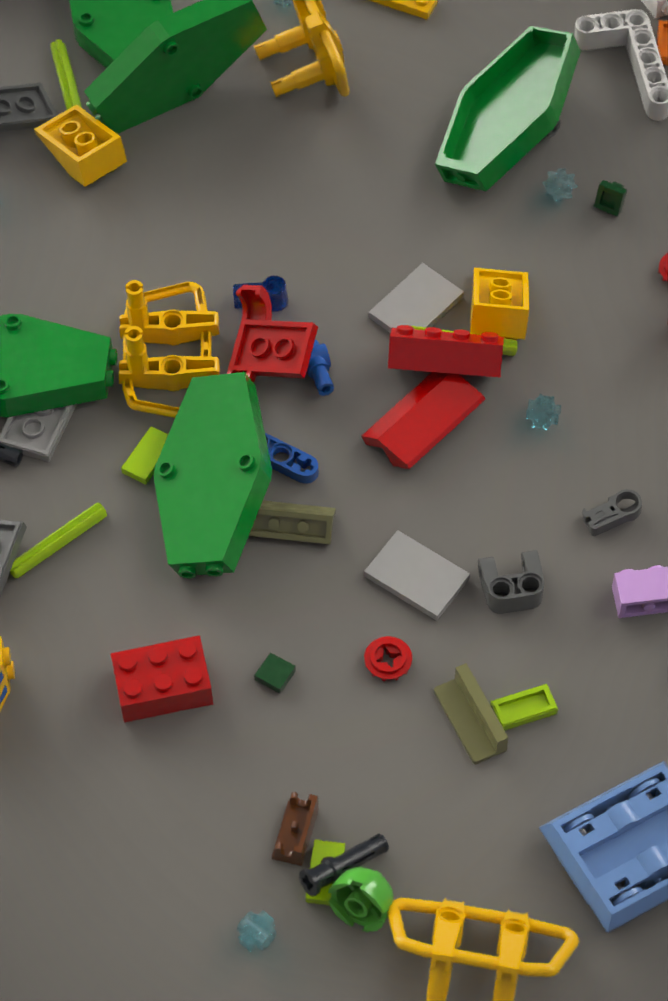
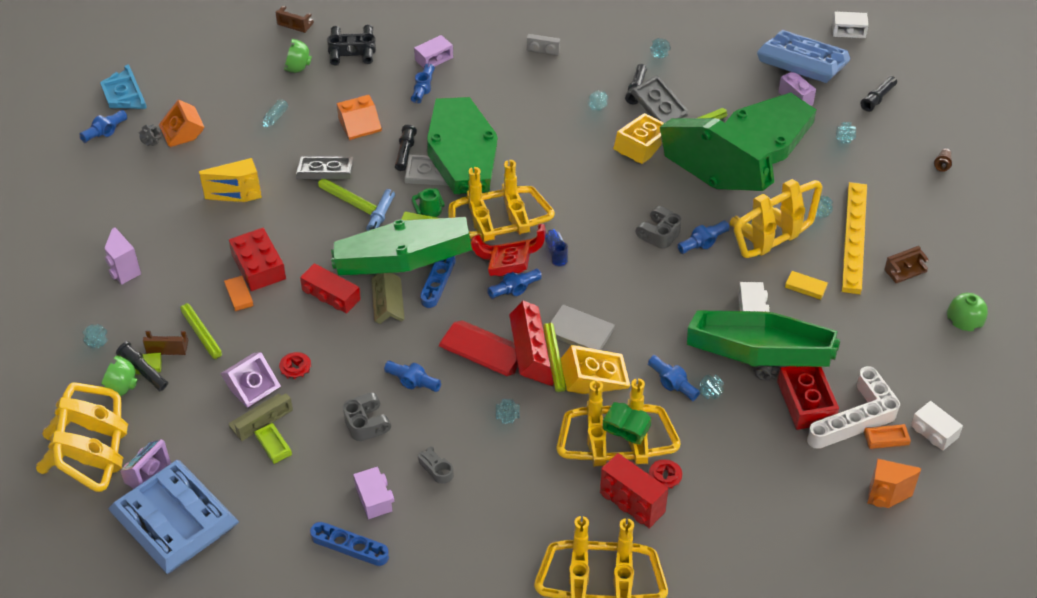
camera: 75 degrees right, 10 degrees down
dark green tile [254,652,296,694] -> none
light grey tile [364,530,470,621] -> none
dark green tile [593,180,627,216] -> none
none -> lavender slope [105,228,141,285]
none -> lavender slope [120,439,171,489]
none -> lime axle [180,303,222,359]
none -> lavender slope [220,352,281,407]
none -> orange tile [224,276,254,311]
none -> red brick [300,263,361,314]
none -> medium blue pin [366,189,395,231]
none -> blue pin [384,360,441,392]
none -> green piece [411,188,445,217]
none -> yellow piece [556,378,681,467]
none -> green brick [603,402,651,444]
none -> dark grey piece [635,206,681,248]
none -> blue pin [647,355,700,401]
none -> blue pin [678,220,730,254]
none -> white brick [738,282,769,312]
none -> red brick [777,366,839,430]
none -> yellow tile [785,271,828,300]

